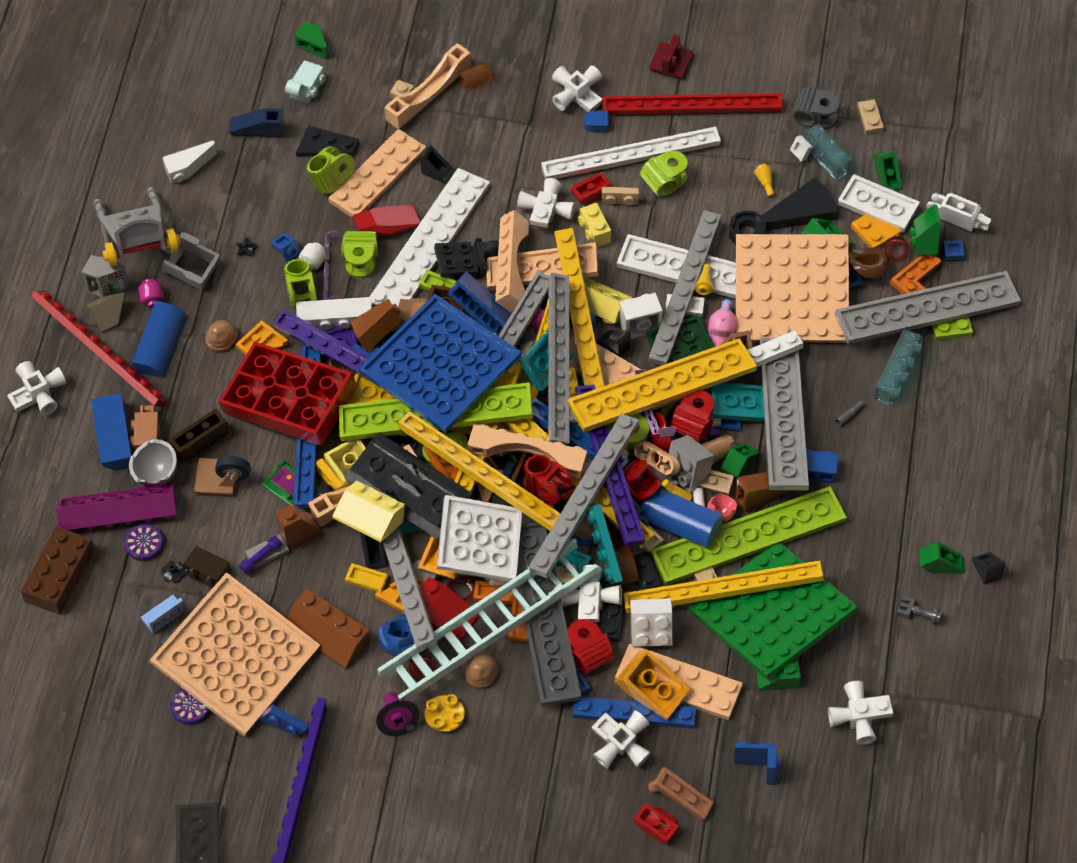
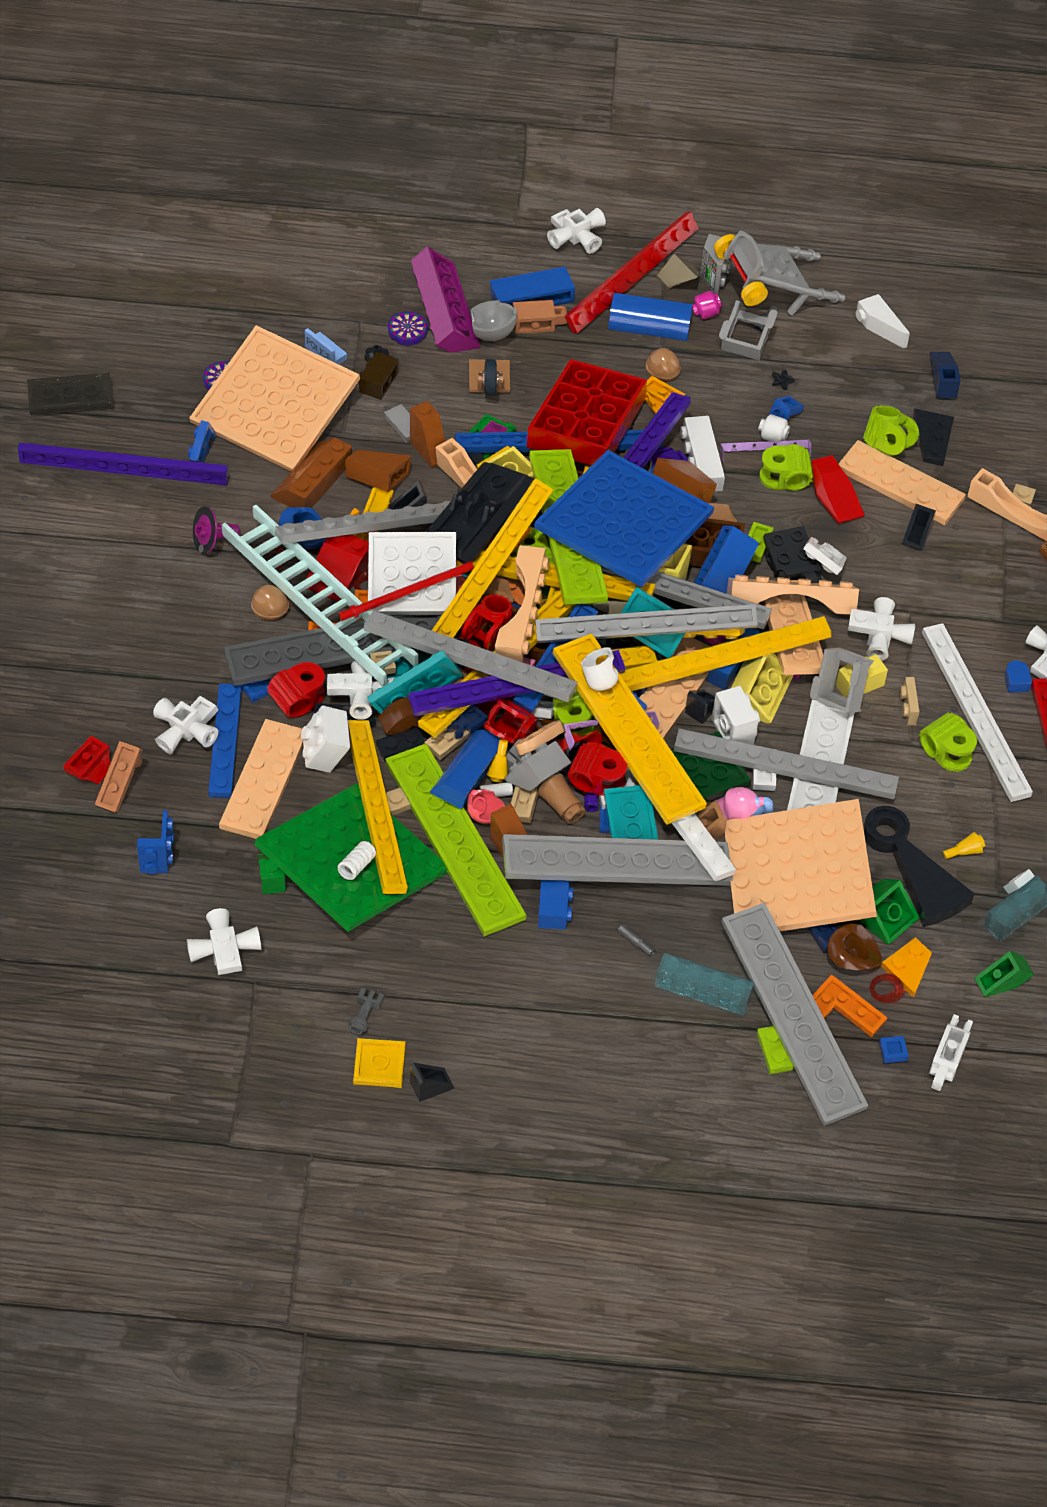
camera: 80 degrees right, 5 degrees down
reddish brown brick [21,526,95,615] -> none
dark brown brick [168,408,229,464] -> none
dark purple bar [238,536,282,574] -> none
lime piece [284,258,317,307] -> none
light aqua hinge [285,60,326,104] -> none
light yellow slope [333,480,405,542] -> none
white plate [370,168,490,307] -> none
yellow dish [424,694,465,732] -> none
red slope [571,172,611,205] -> none
light orange slope [614,649,691,720] -> none
yellow cone [694,264,713,295] -> none
green slope [721,443,760,478] -> none
white plate [837,174,920,233] -> none
green slope [910,204,940,255] -> none
green slope [919,541,964,574] -> none
none -> red bar [338,561,474,621]
none -> white piece [338,841,376,880]
none -> dark orange slope [345,450,411,492]
none -> yellow tile [353,1038,406,1088]
none -> white helmet [581,648,618,691]
none -> white plate [804,537,847,575]
none -> light grey piece [810,648,874,713]

